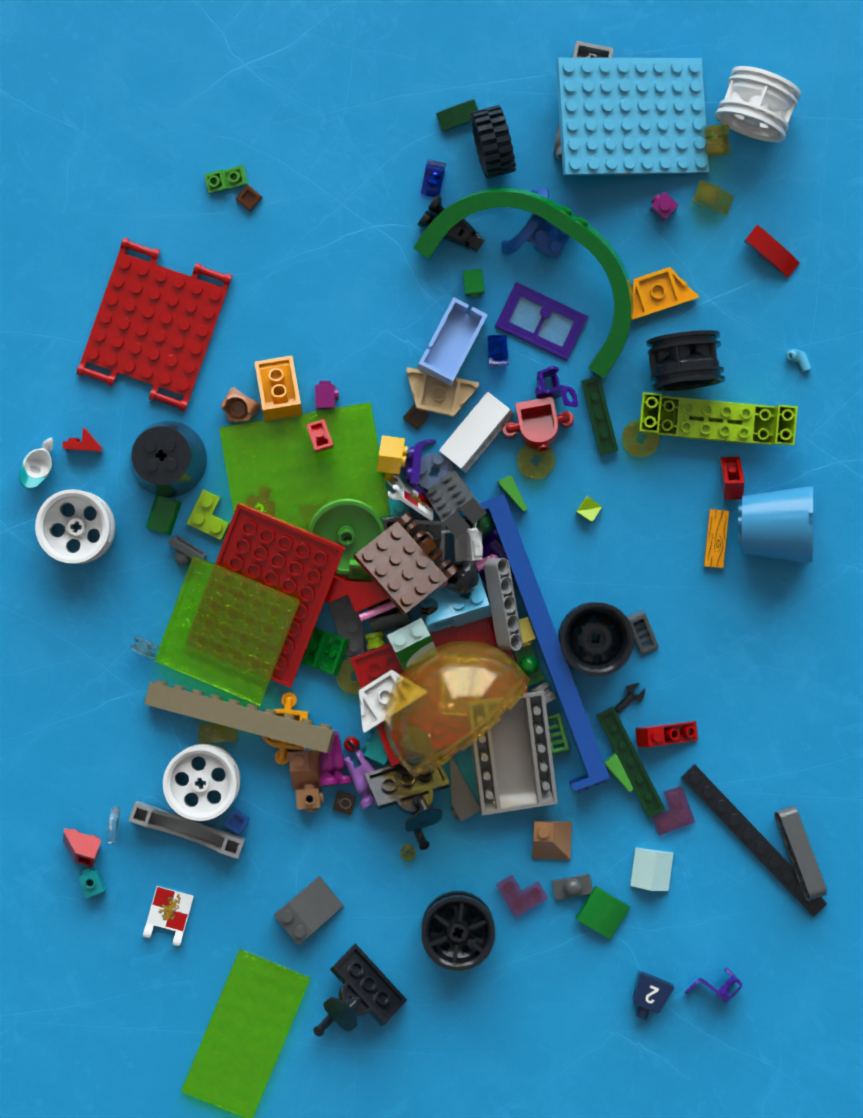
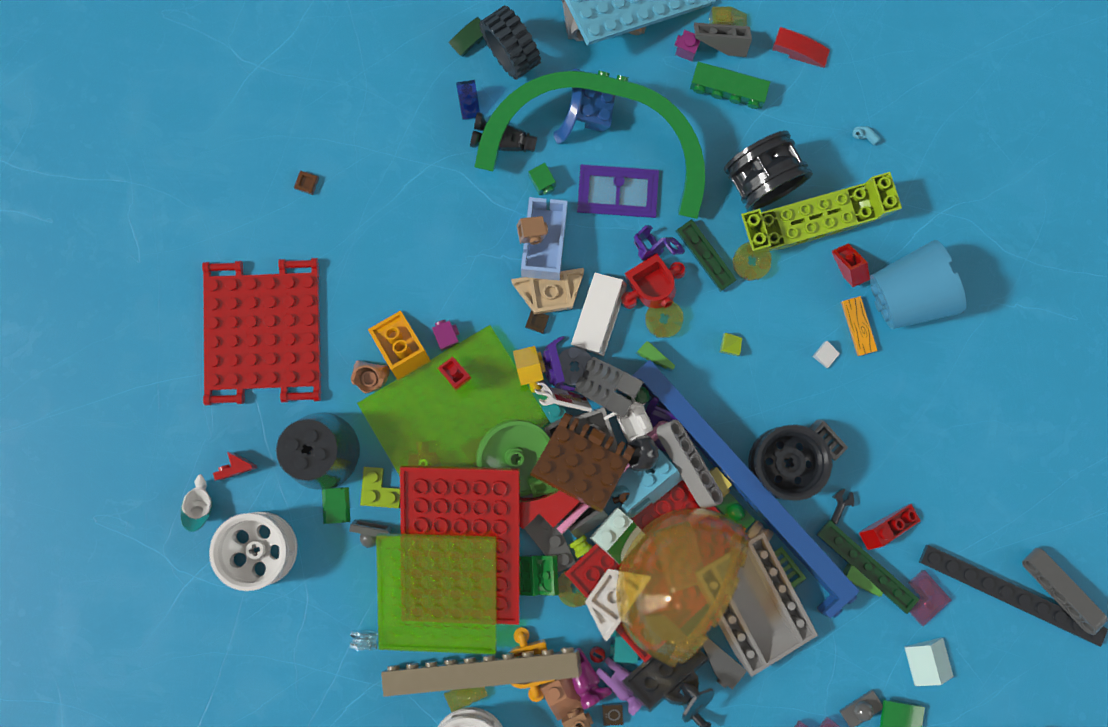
camera: 20 degrees left, 5 degrees down
bright green slope [204,165,248,194] -> none
clear blue slope [487,335,509,367] -> none
medium nougat slope [532,820,572,860] -> none
light orange wing [632,267,699,320] -> none
none -> medium nougat brick [516,216,548,245]
none -> green brick [690,62,770,109]
none -> dark grey slope [694,22,752,57]
none -> white slope [812,341,839,368]

